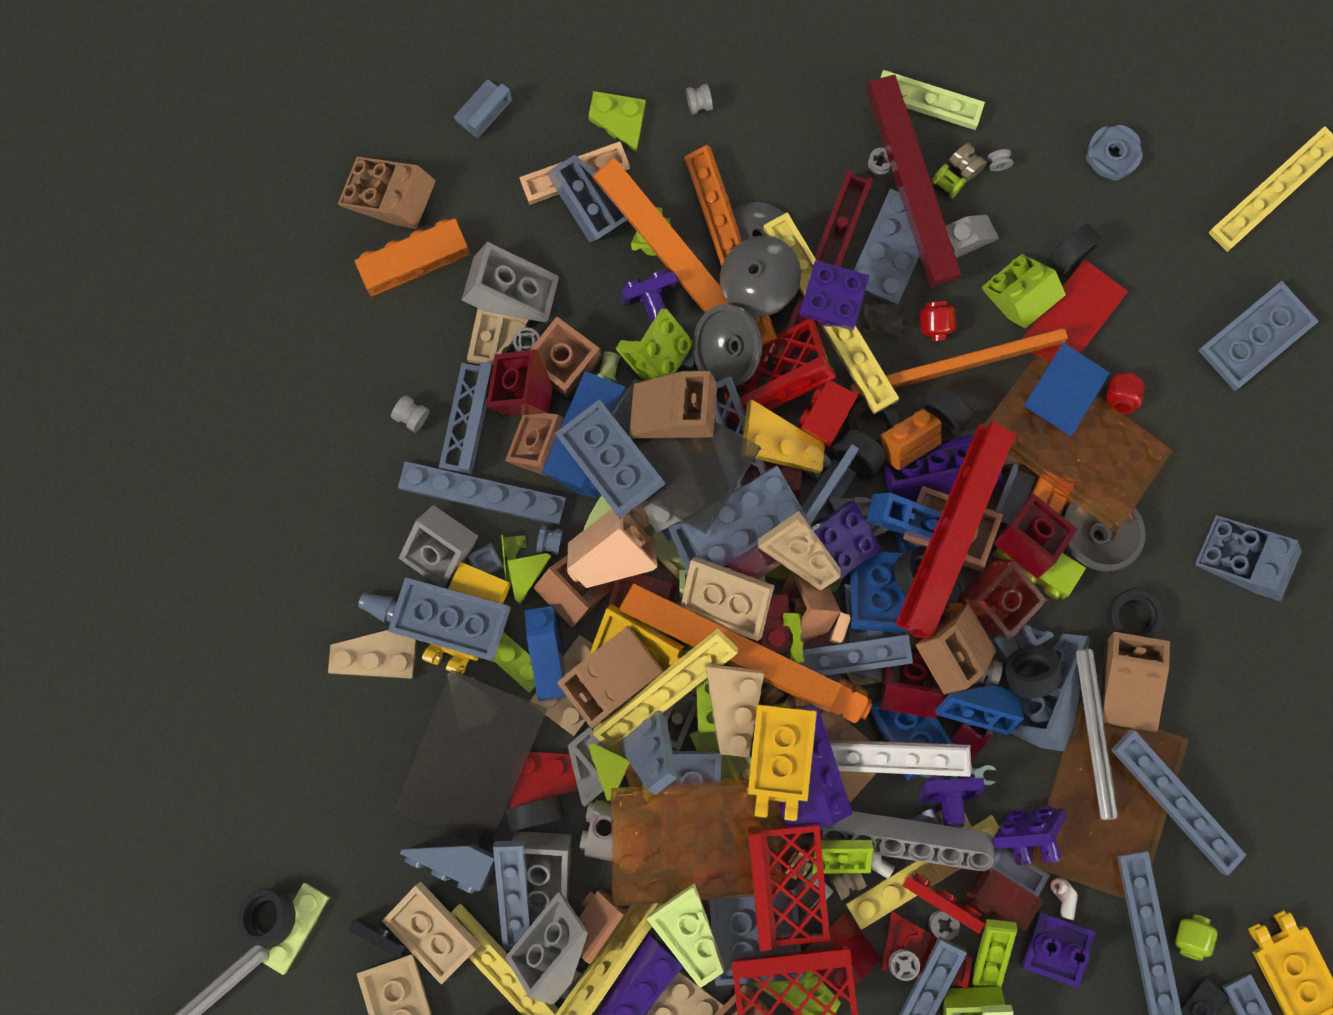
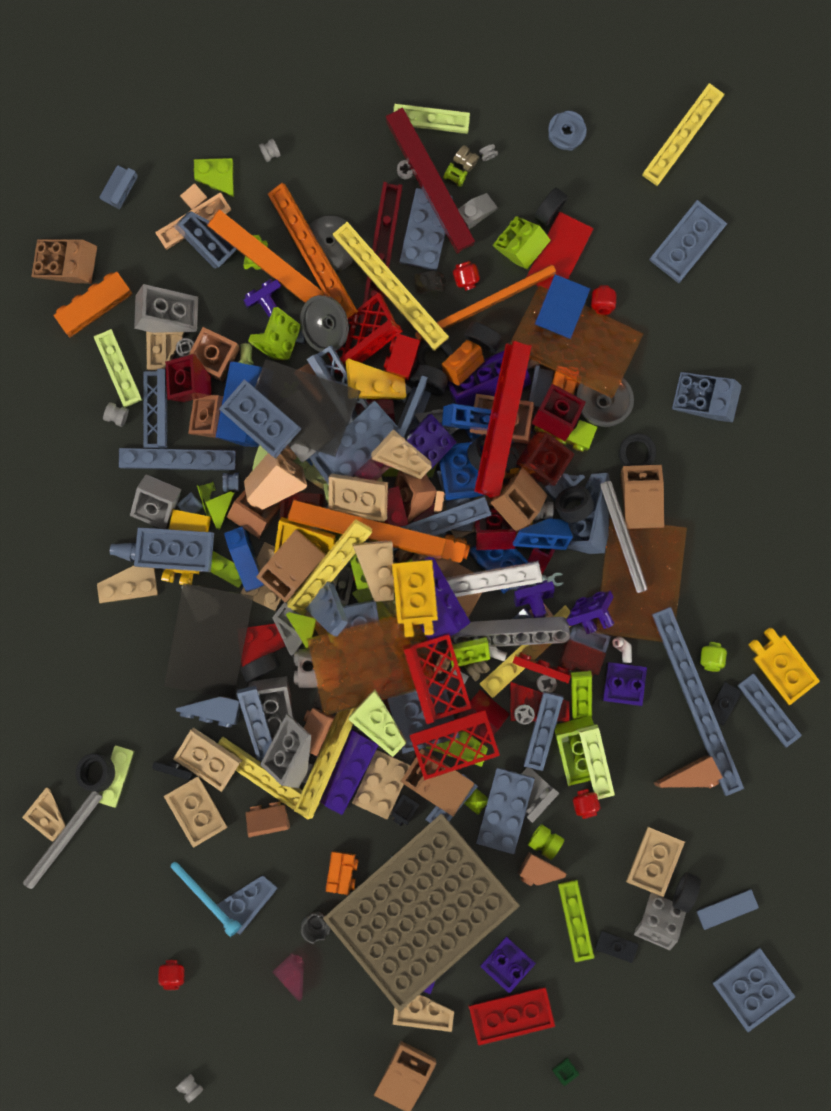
camera: 20 degrees left, 5 degrees up
medium nougat slope [629,371,717,438] -> none
dark grey dish [720,236,801,317] -> none
lime piece [783,613,804,663] -> none
dark purple plate [799,260,870,331] -> none
sand blue plate [1111,730,1246,876] -> none
none -> tan wing [22,787,66,842]
none -> yellowish green plate [94,329,142,408]
none -> light nougat tile [180,183,207,210]

